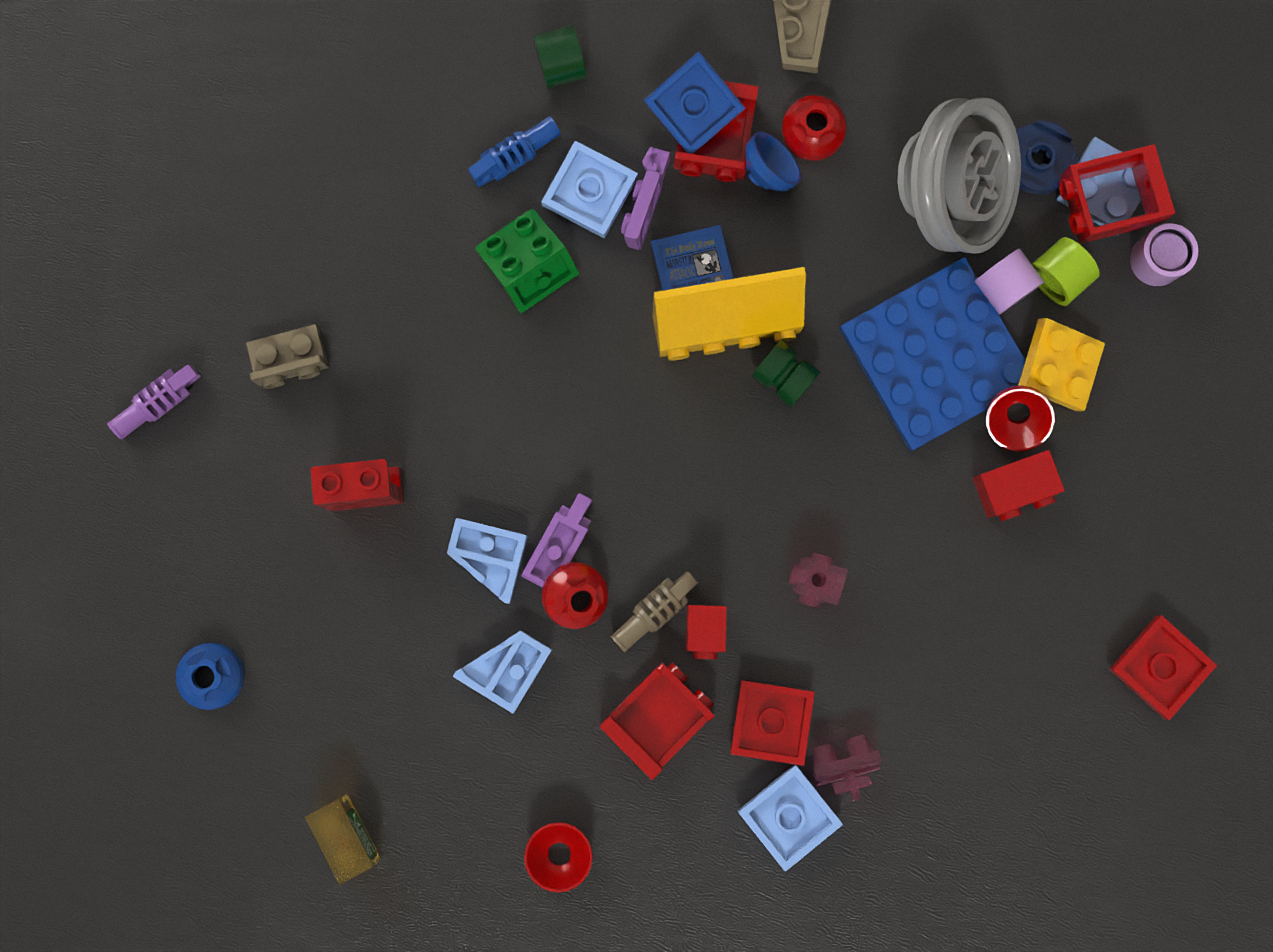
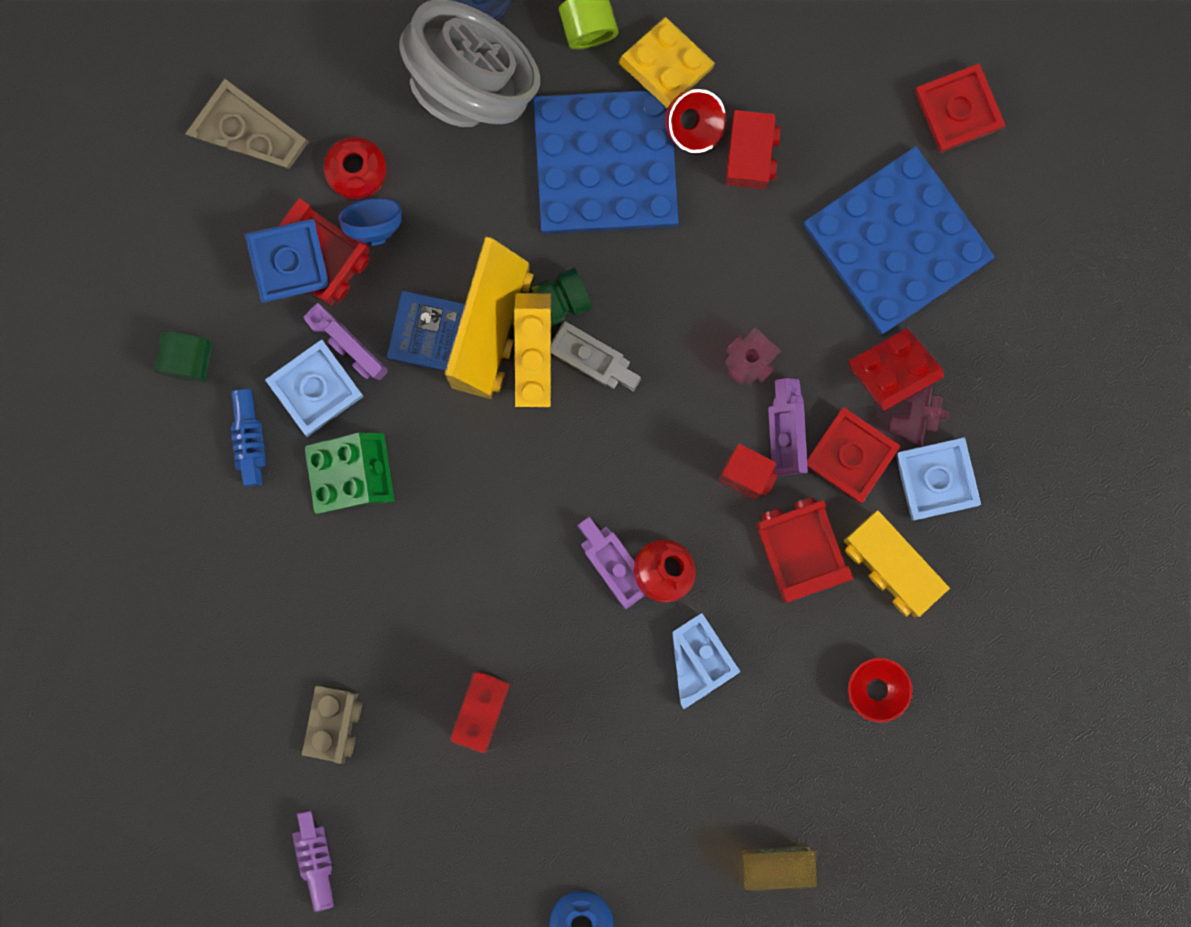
camera: 70 degrees left, 0 degrees up
light blue wing [447,518,528,604] -> none
dark tan hinge [610,572,698,653] -> none
lavender piece [975,248,1045,315] -> none
none -> yellow brick [515,293,551,407]
none -> light grey hinge [551,321,641,392]
none -> medium lavender hinge [768,378,808,476]
none -> blue plate [803,146,995,336]
none -> yellow brick [843,511,950,618]
none -> red plate [848,328,944,411]

